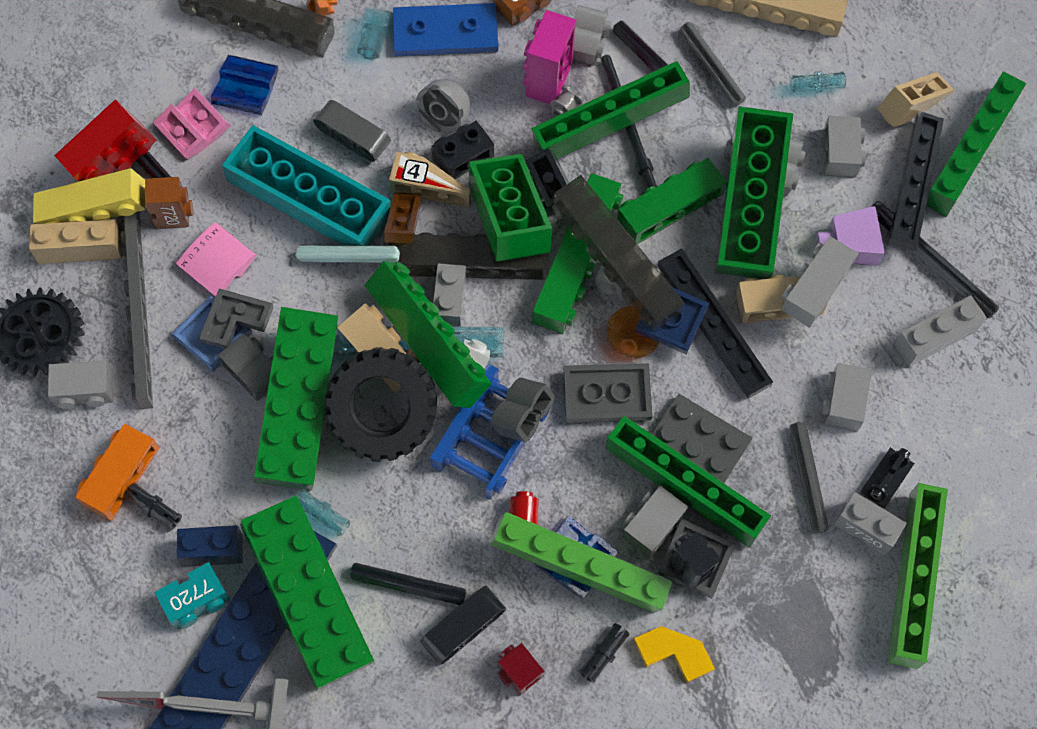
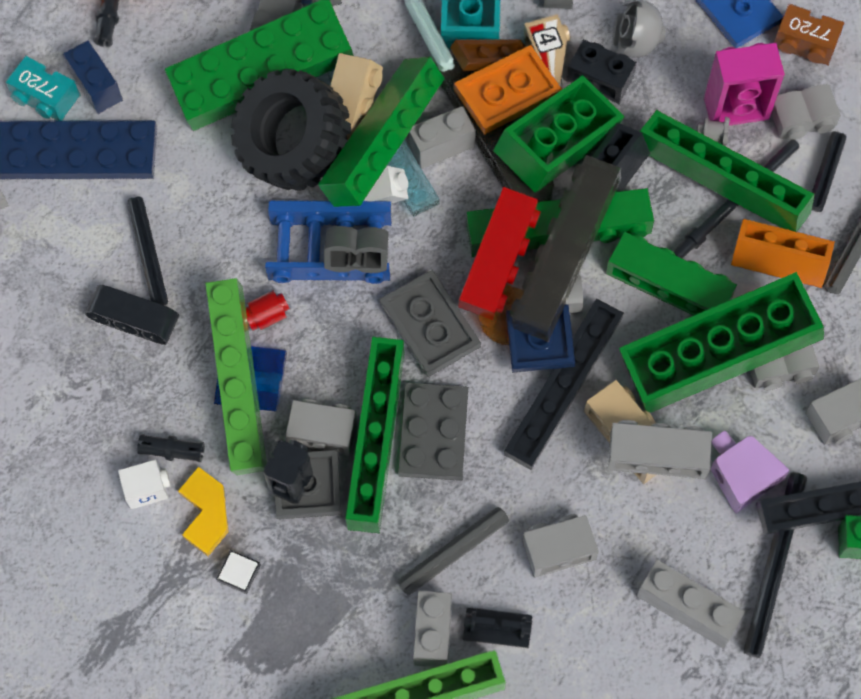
camera: 65 degrees right, 0 degrees up
green brick [240,495,374,691] -> none
clear light blue pin [297,489,350,536] -> none
dark red brick [497,642,545,696] -> none
none -> white brick [118,460,171,509]
none -> white tile [216,550,261,594]
none -> orange plate [454,45,562,135]
none -> red brick [458,187,541,320]
none -> orange brick [731,219,835,288]

